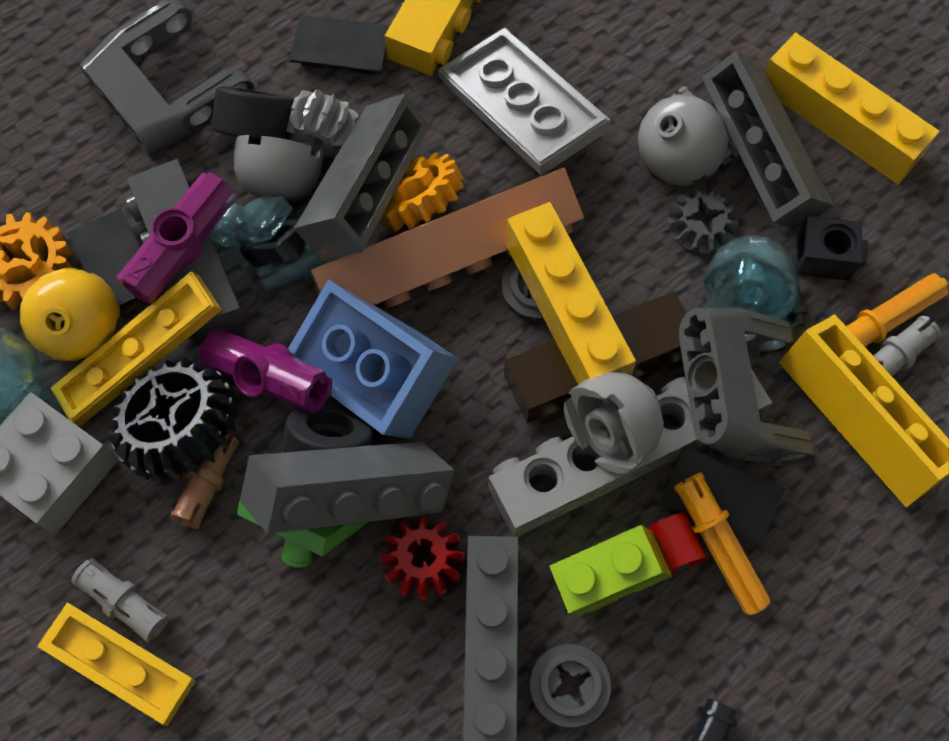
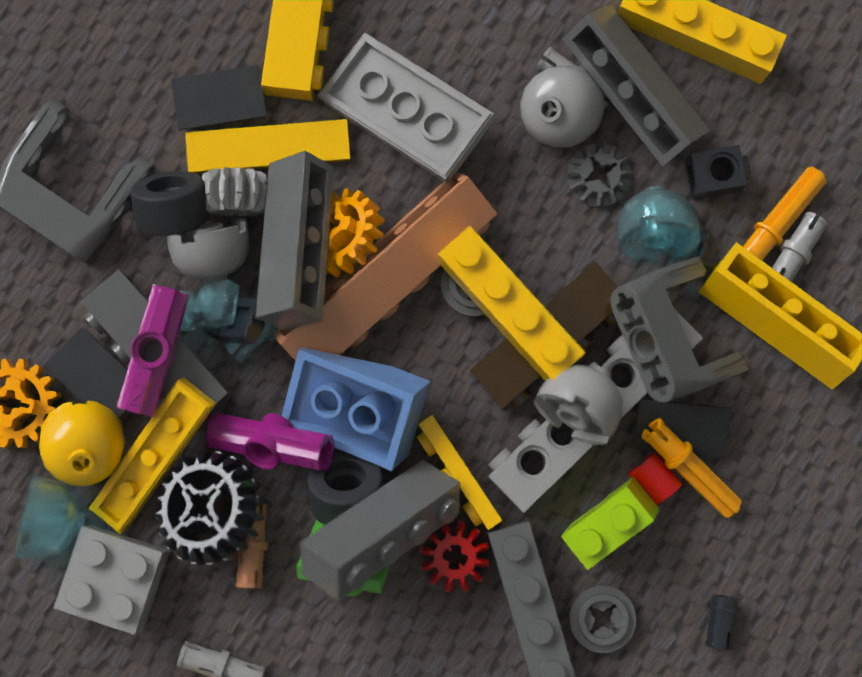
camera: 20 degrees left, 15 degrees up
none -> yellow tile [185,119,351,174]
none -> yellow plate [416,415,502,530]

